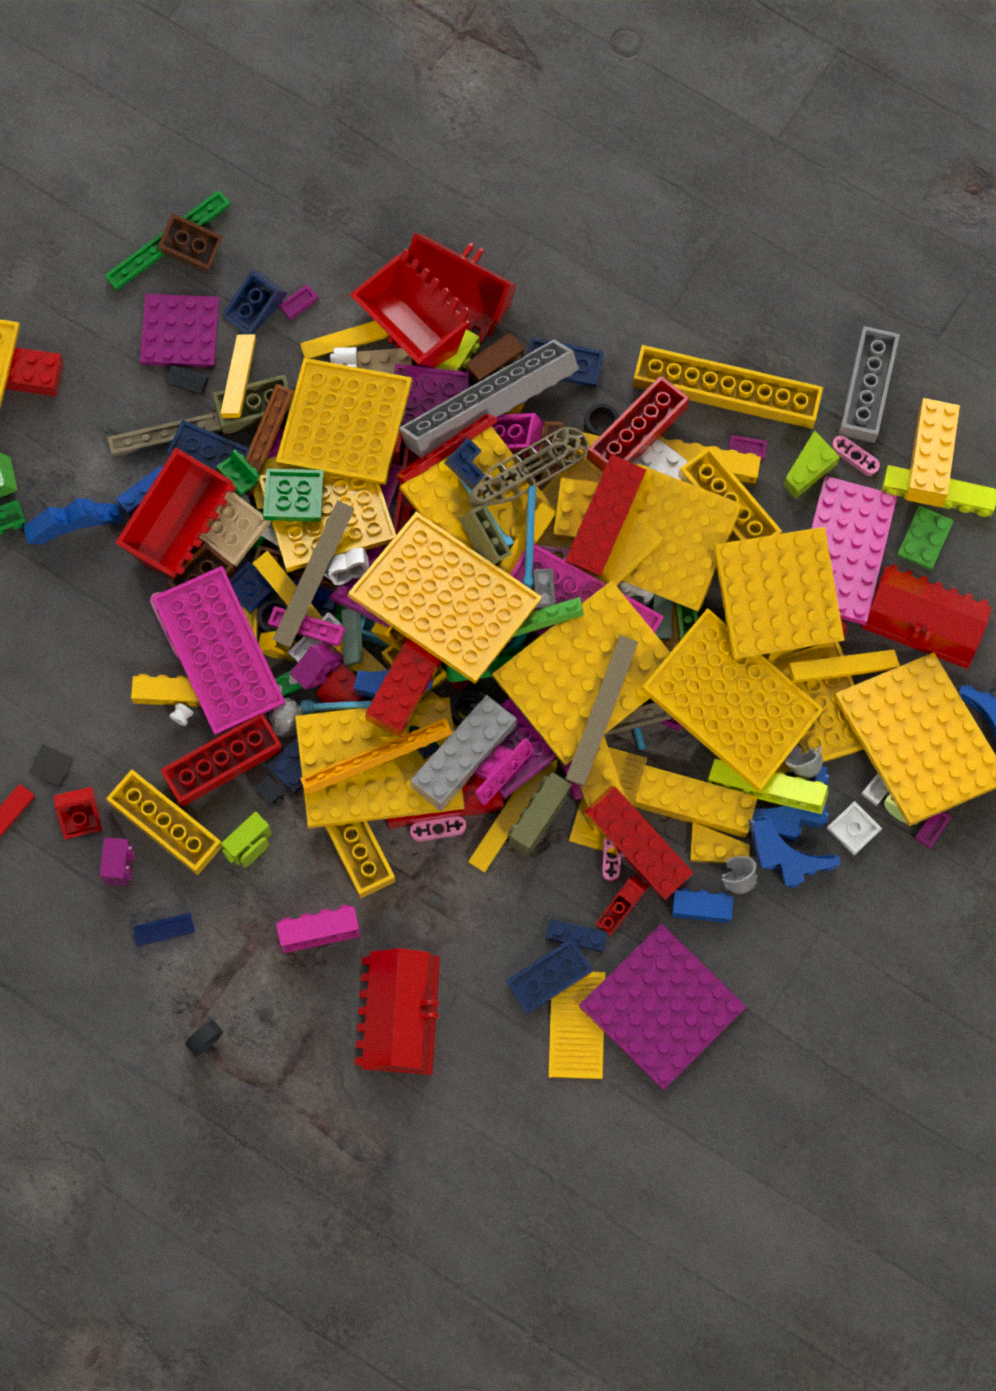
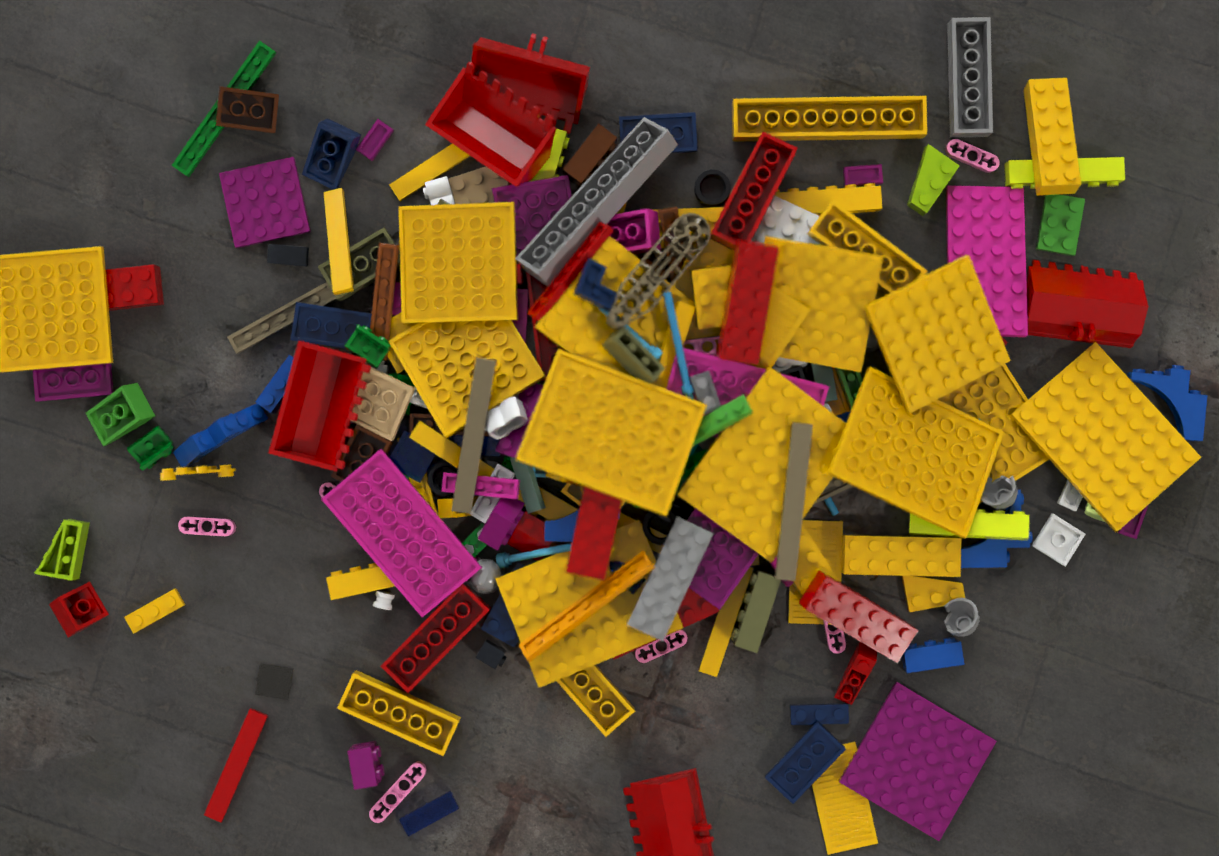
camera: 10 degrees left, 15 degrees up
red slope [54,786,103,840] -> none
lime brick [221,811,272,868] -> none
plate [263,469,324,522] -> none
dark pink brick [276,905,360,953] -> none
dark pink bracket [474,738,534,805] -> none
blue arch [748,816,841,888] -> none
yellow tile [788,650,900,683] -> none
none -> yellow plant [160,465,236,481]
none -> bright pink beam [178,516,236,536]
none -> bright pink beam [369,761,427,823]

